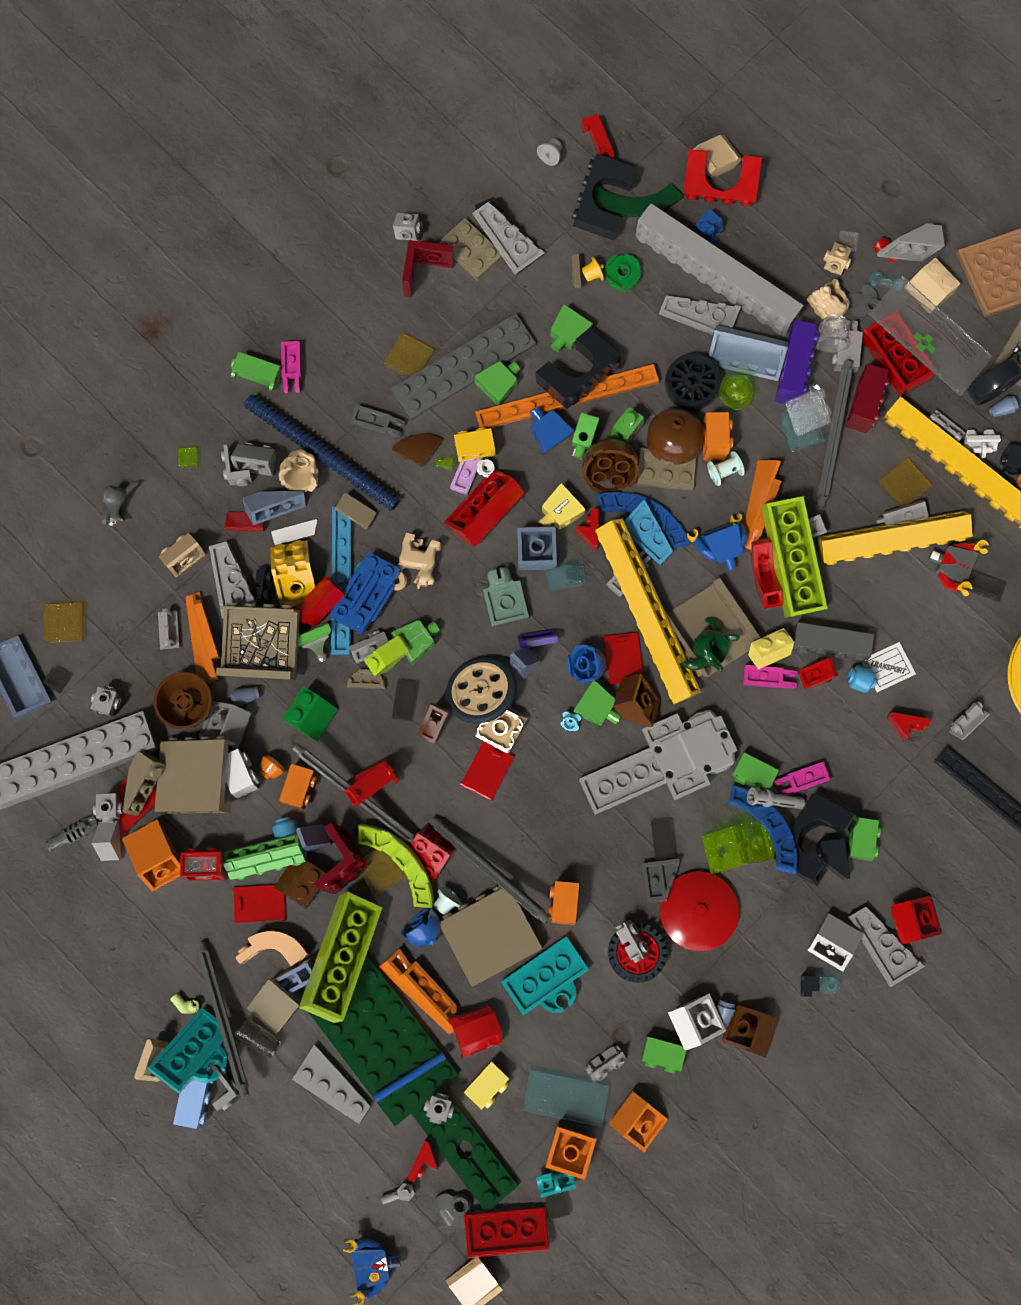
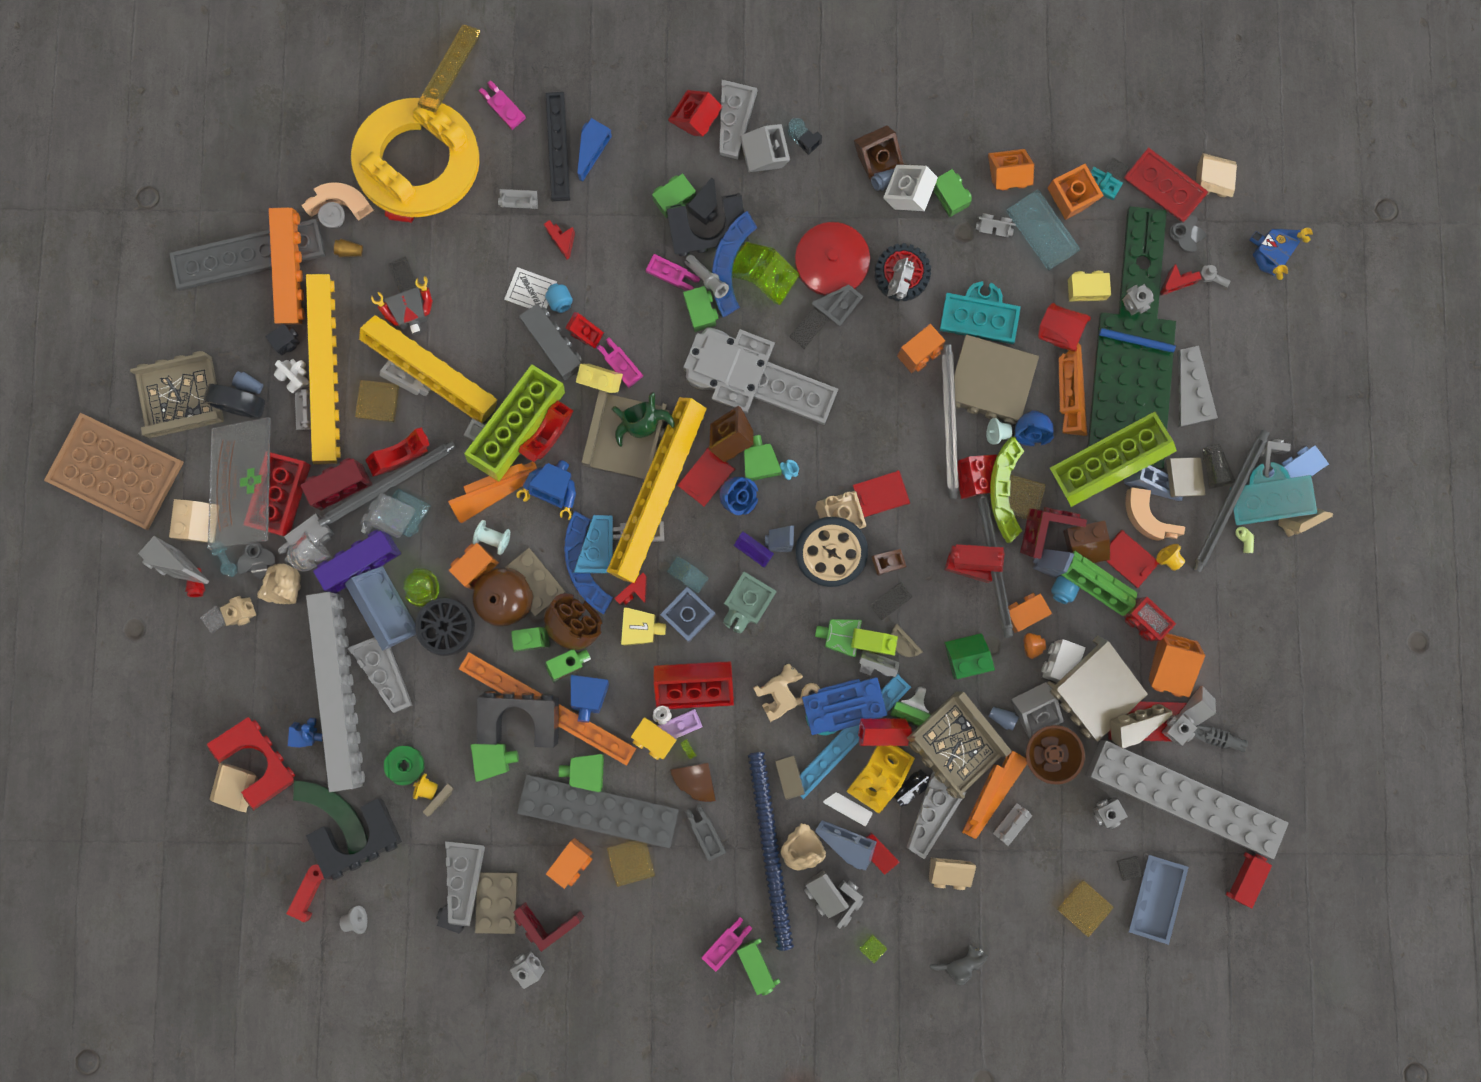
camera: 135 degrees left, 5 degrees up
none -> red arch [365,427,430,476]
none -> orange brick [546,838,593,889]
none -> blue slope [578,118,612,182]
none -> yellow piece [1156,544,1185,571]

